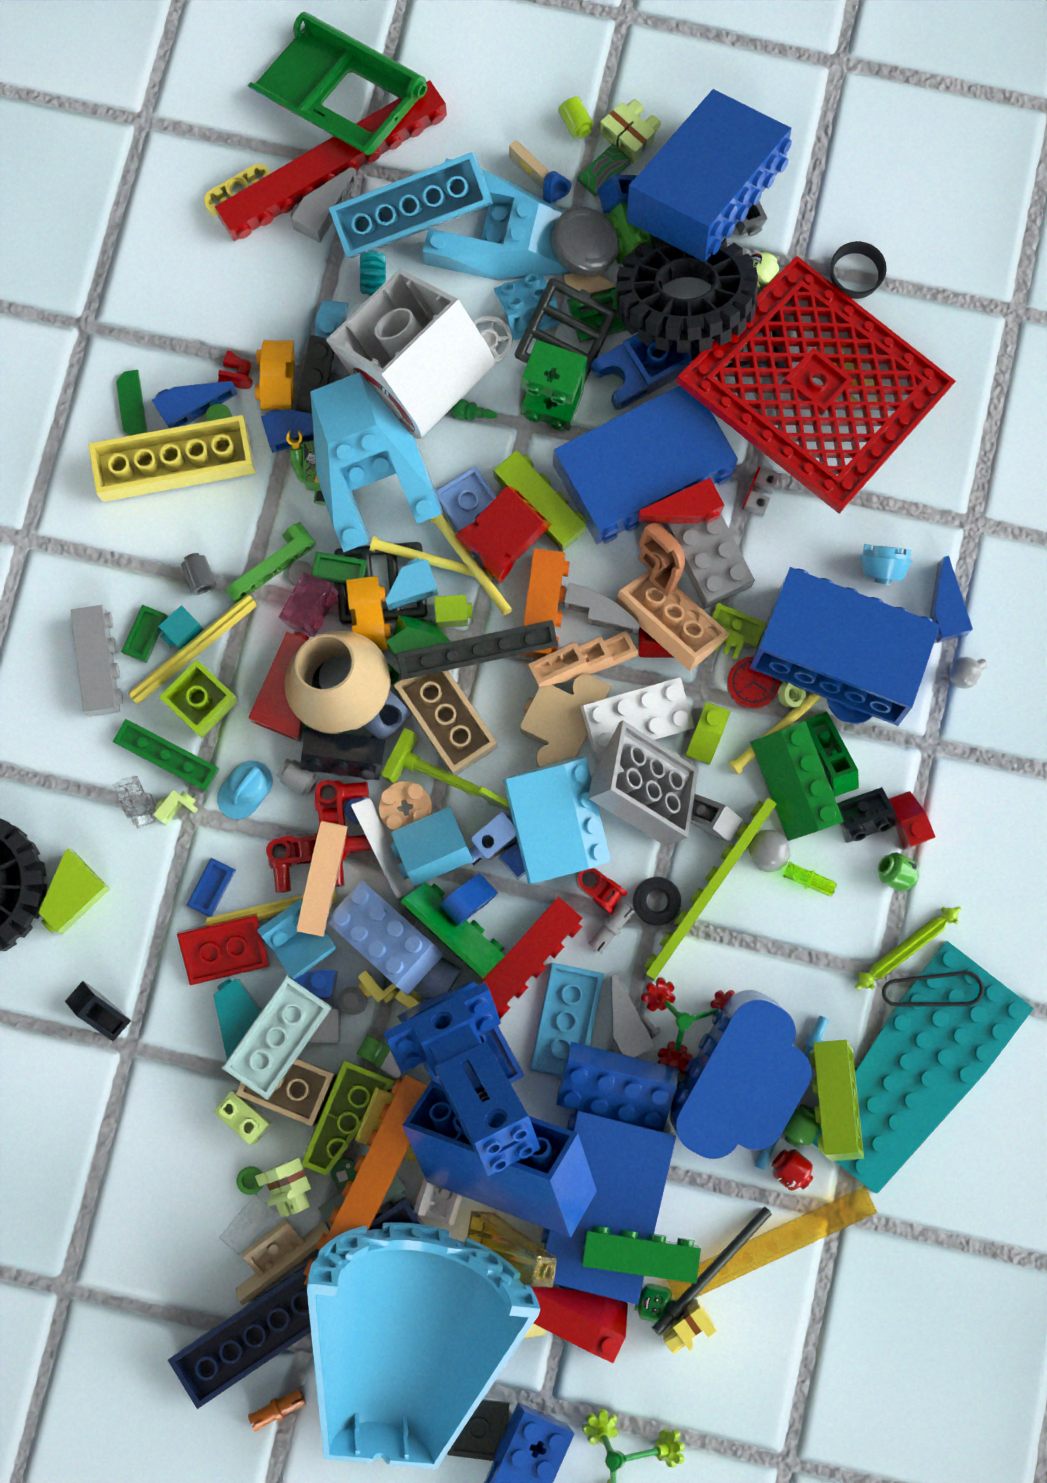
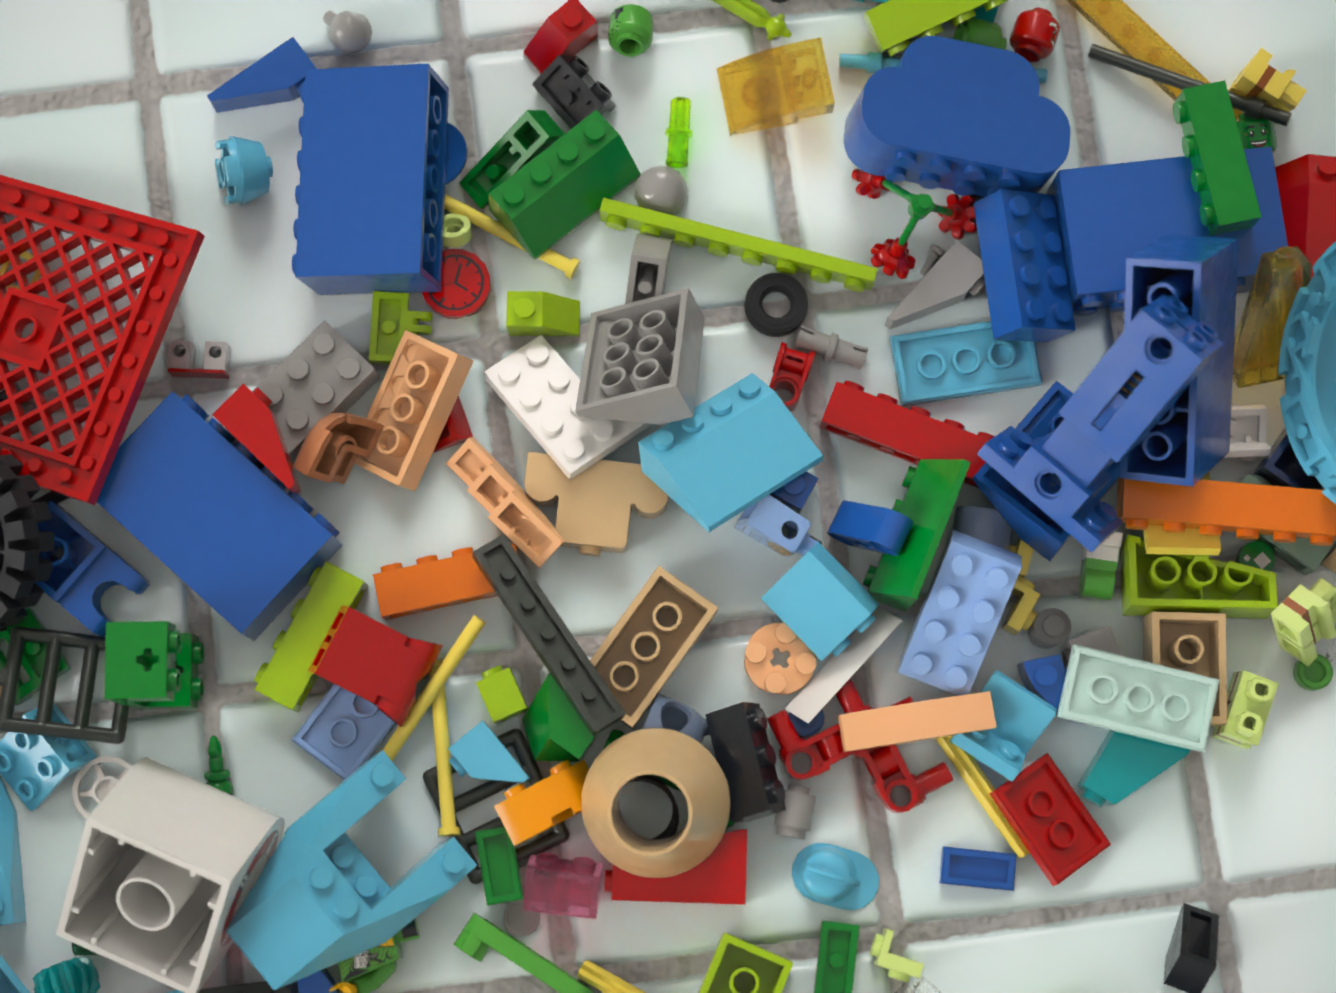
camera: 110 degrees left, 0 degrees up
lime piece [381,728,511,812] -> none
light grey slope [563,582,640,635] -> none
none -> clear yellow slope [717,37,835,135]

